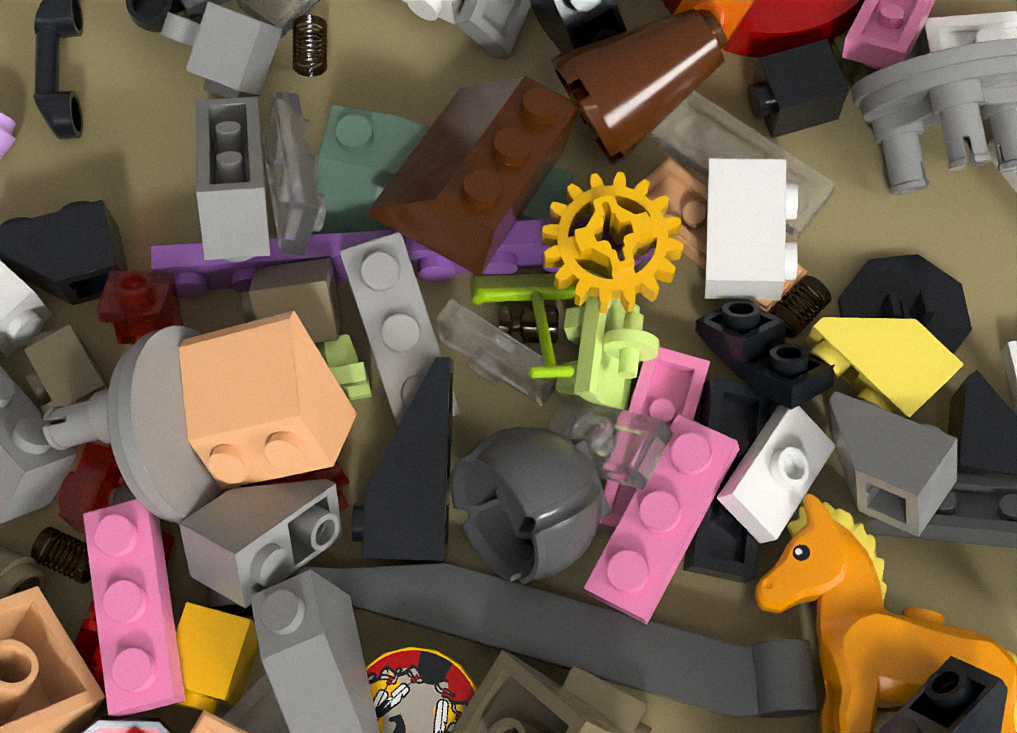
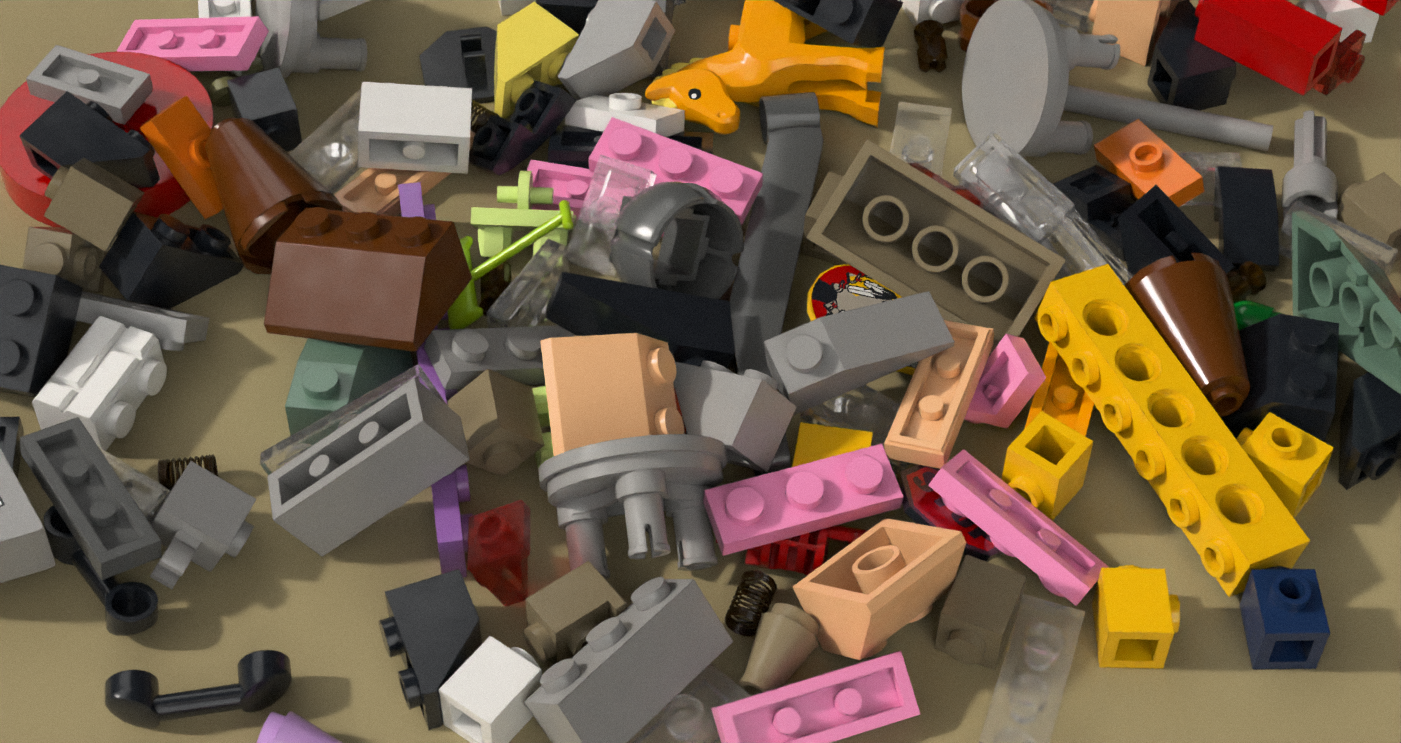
camera: 100 degrees left, 20 degrees down
clear red bracket [58,442,124,534] -> none
yellow gear [542,172,683,314] -> none

